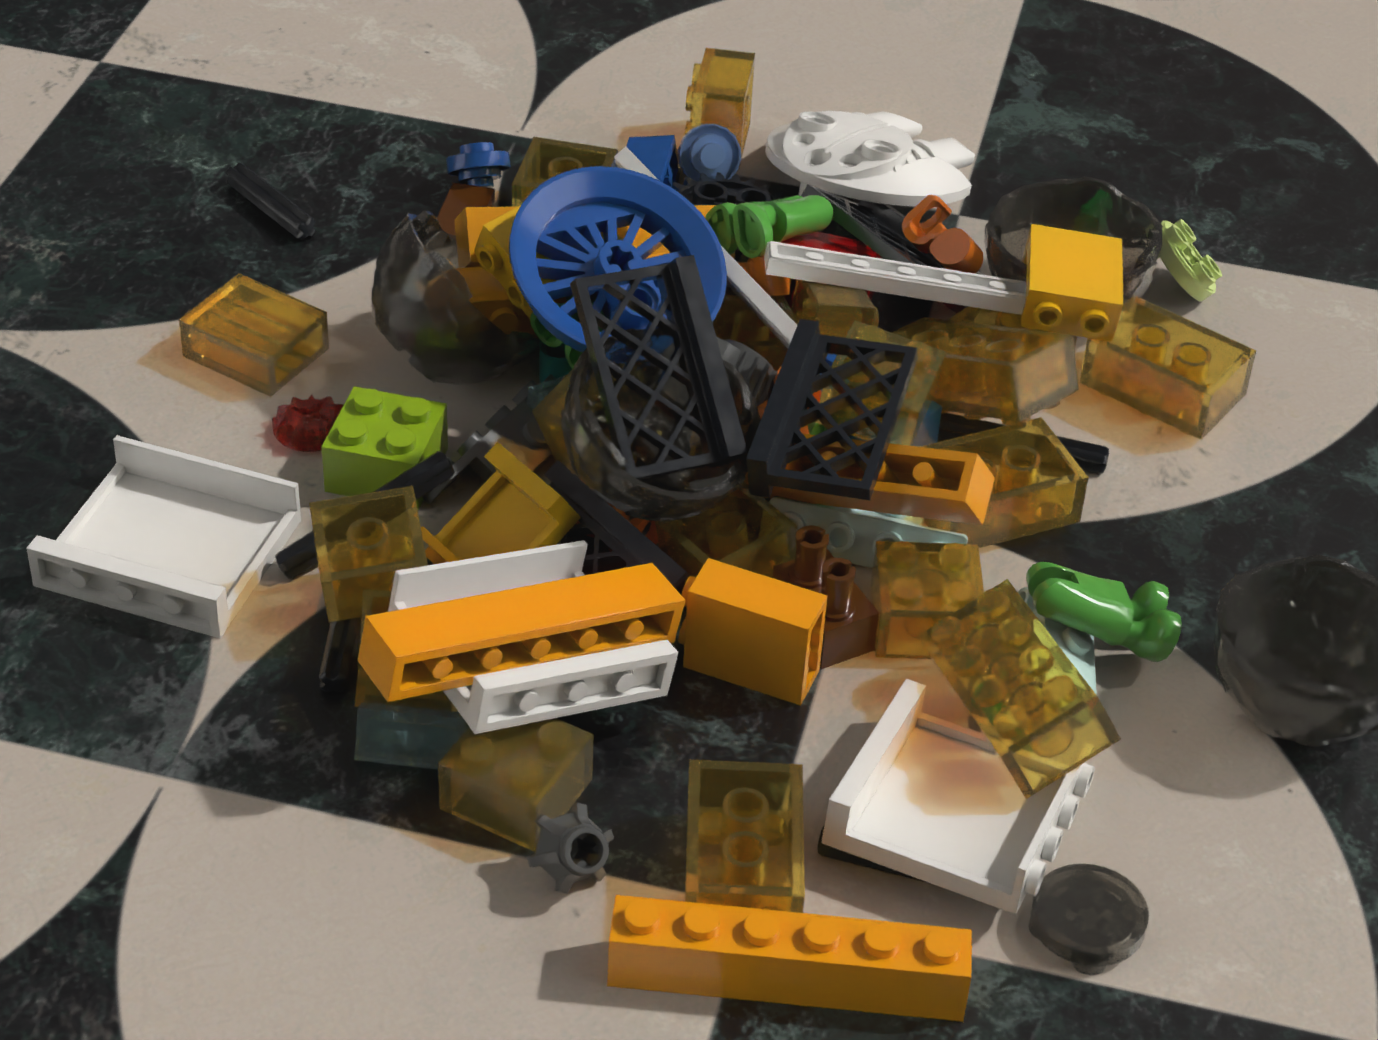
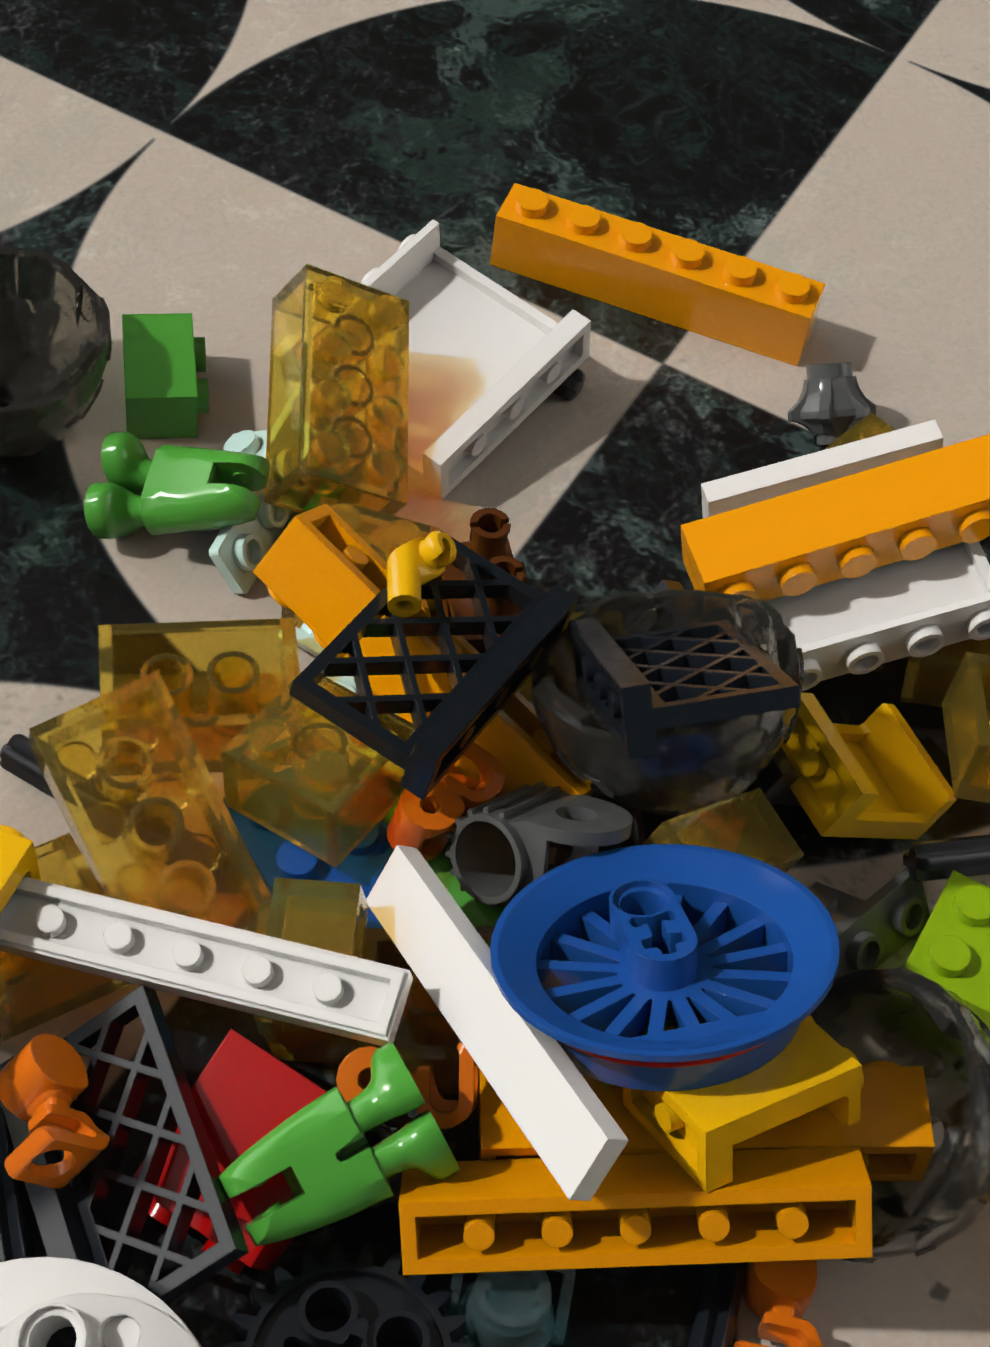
camera: 170 degrees left, 10 degrees up
light orange brick [679,558,827,706] -> none
clear yellow brick [684,759,805,913] -> none
clear smoke tile [1028,864,1149,976] -> none
none -> bright green brick [122,313,209,439]
none -> yellow arm [387,531,457,617]

